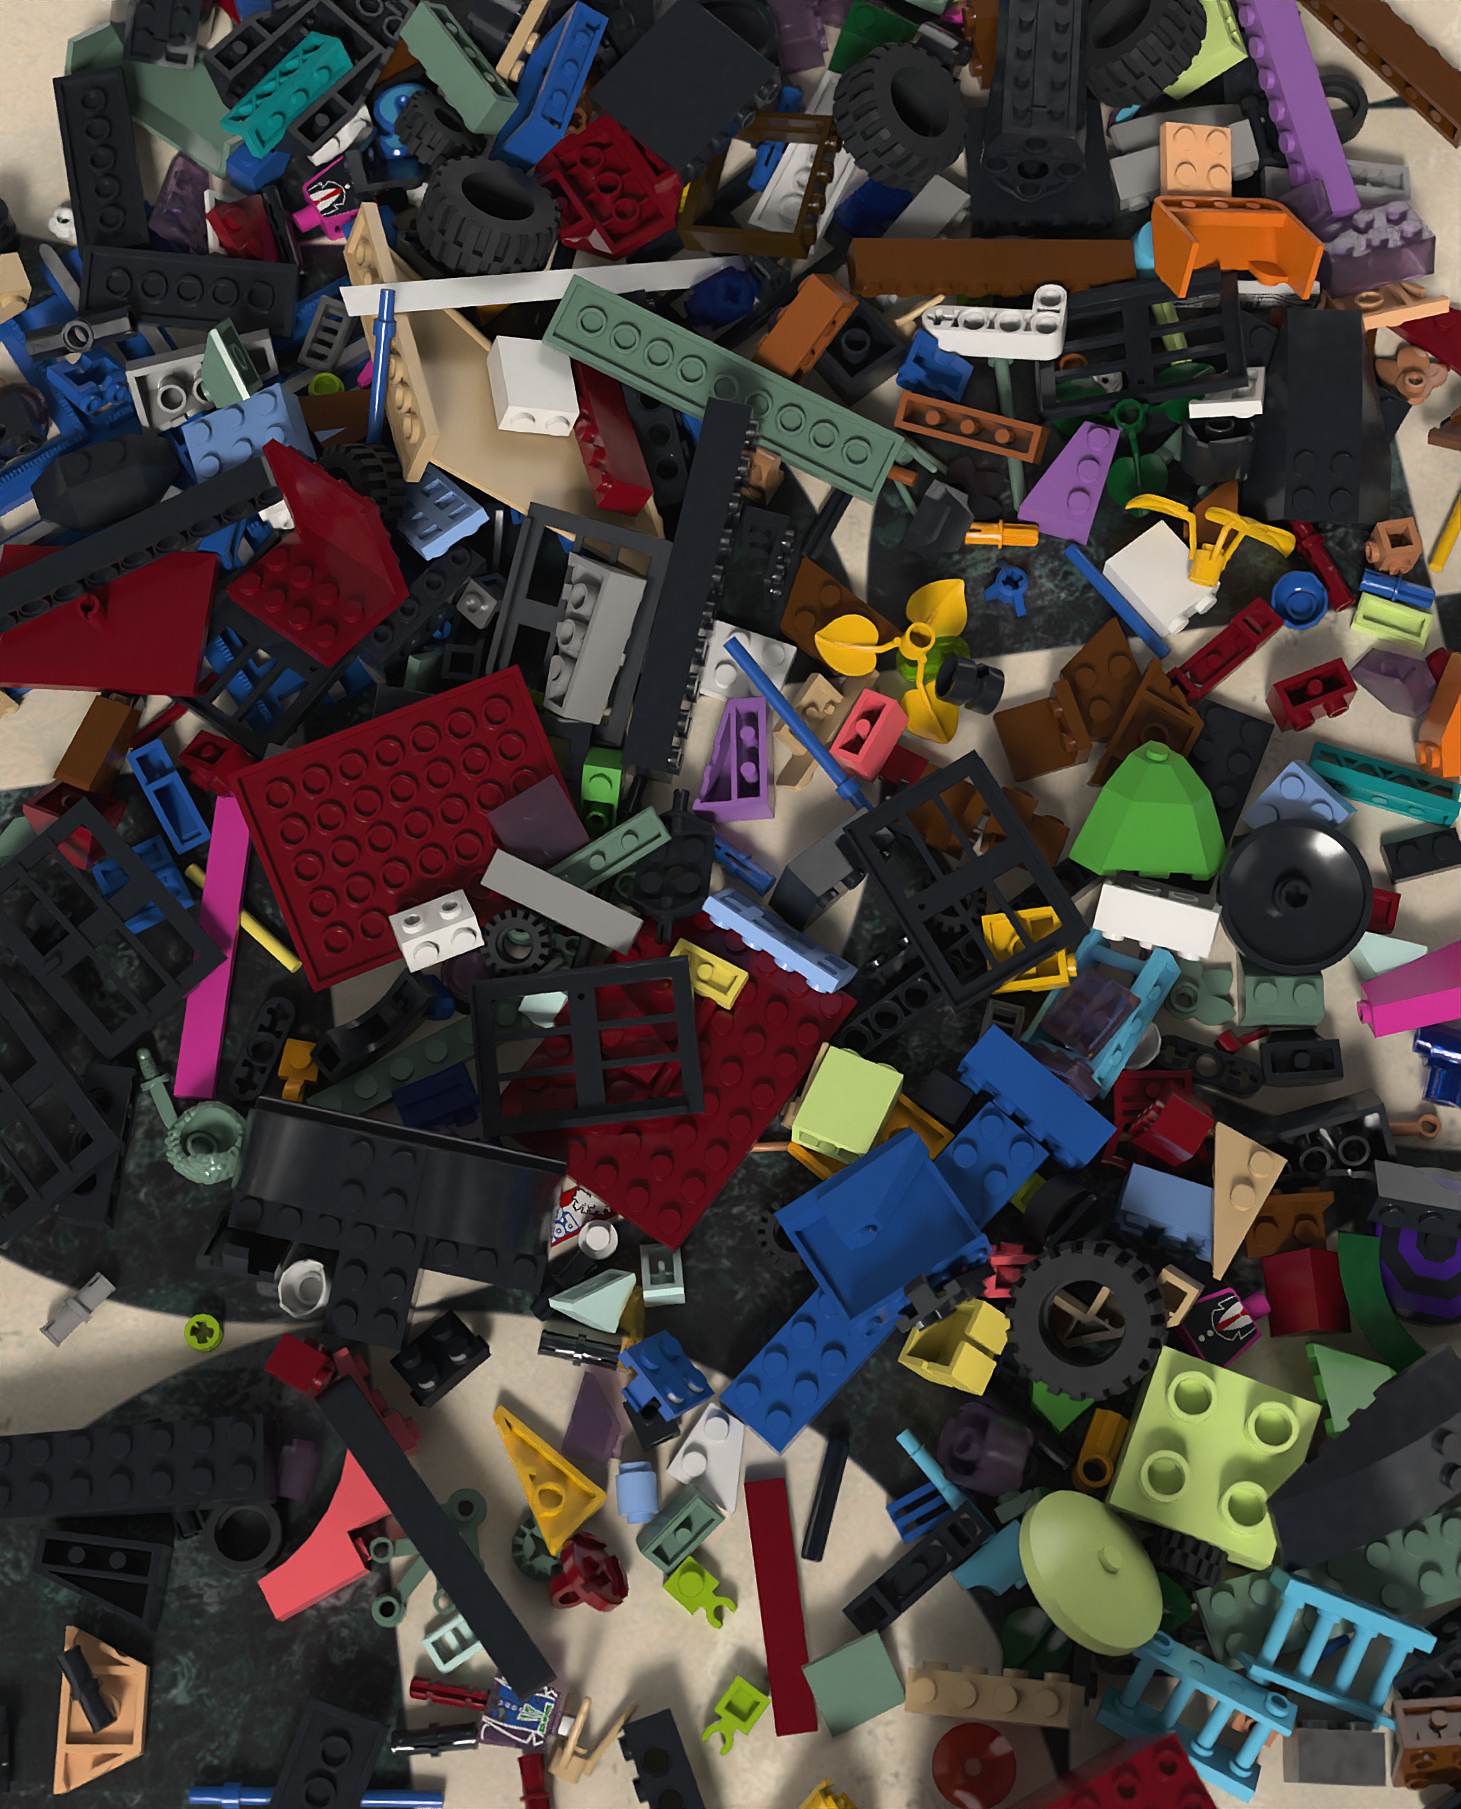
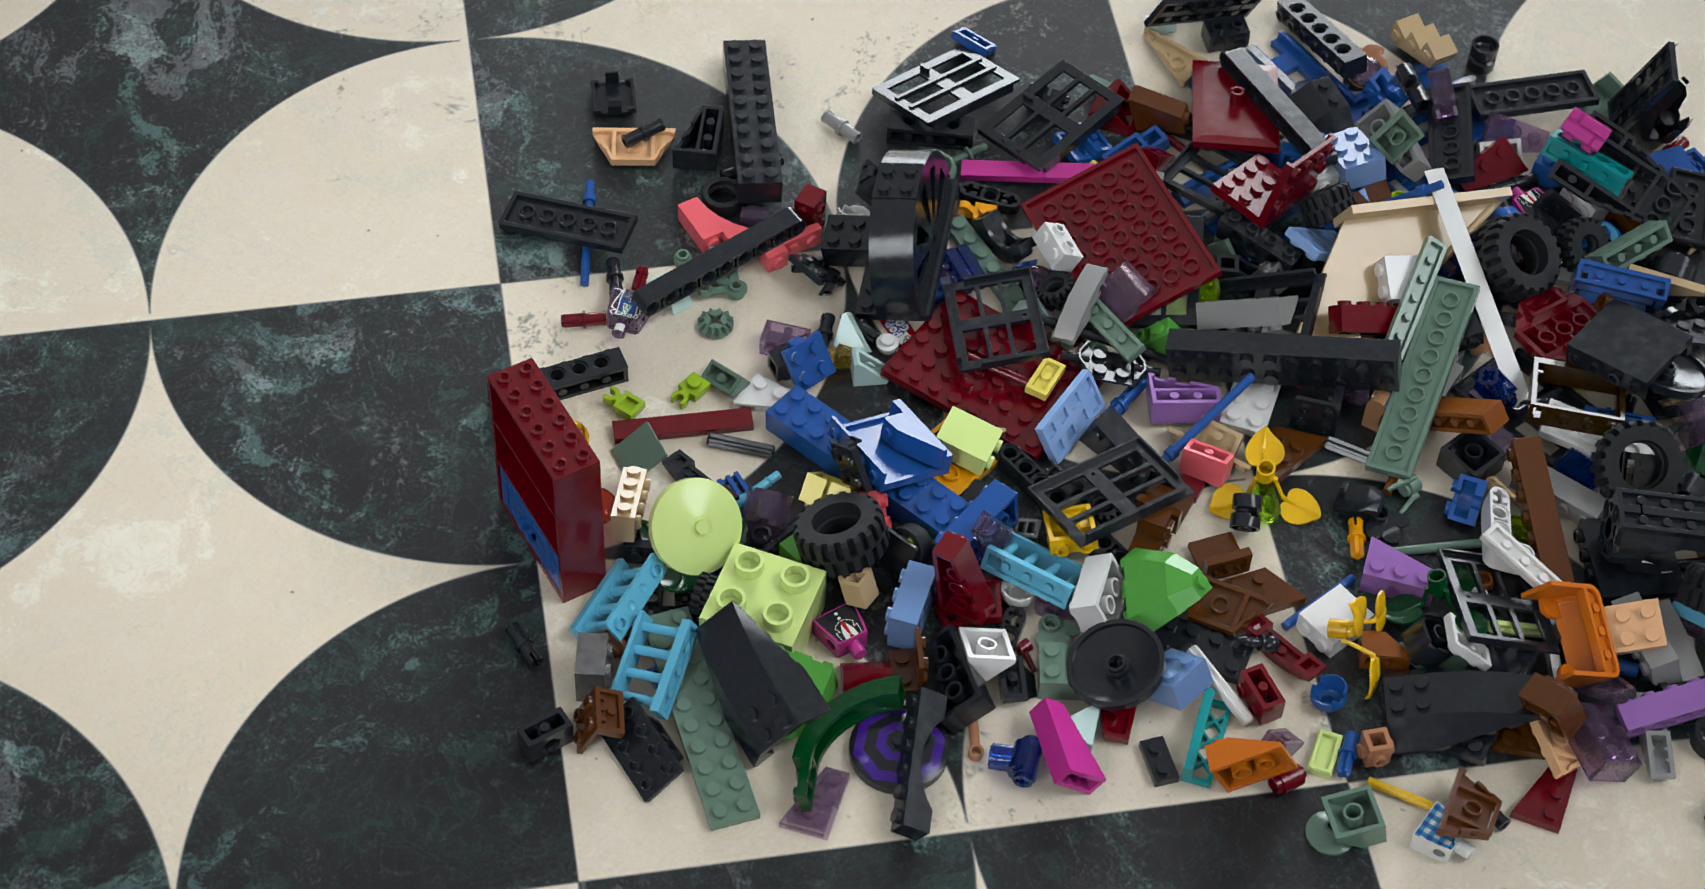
camera: 85 degrees right, 20 degrees down
lime bush [184,1314,224,1353] -> none
yellow wing [492,1404,608,1557] -> none
dark red tile [547,1531,629,1612] -> none
tan plant [547,1692,639,1784] -> none
light blue brick [615,1462,659,1524] -> none
dark orange brick [894,391,1050,465] -> none
blue piece [983,559,1029,617] -> none
clear purple slope [1038,965,1142,1062] -> none
tan wing [1211,1121,1287,1281] -> none
dark red pin [1284,522,1356,613] -> none
nougat plate [1375,345,1448,406] -> none
none -> white slope [958,627,1016,682]
none -> white axle [1186,645,1254,726]
none -> black bar [1236,634,1280,654]
none -> plate [1385,235,1448,361]
none -> clear purple slope [1427,67,1459,119]
none -> white tile [1479,522,1563,588]
none -> reddish brown brick [1518,672,1587,742]
none -> dark pink brick [1560,106,1612,154]

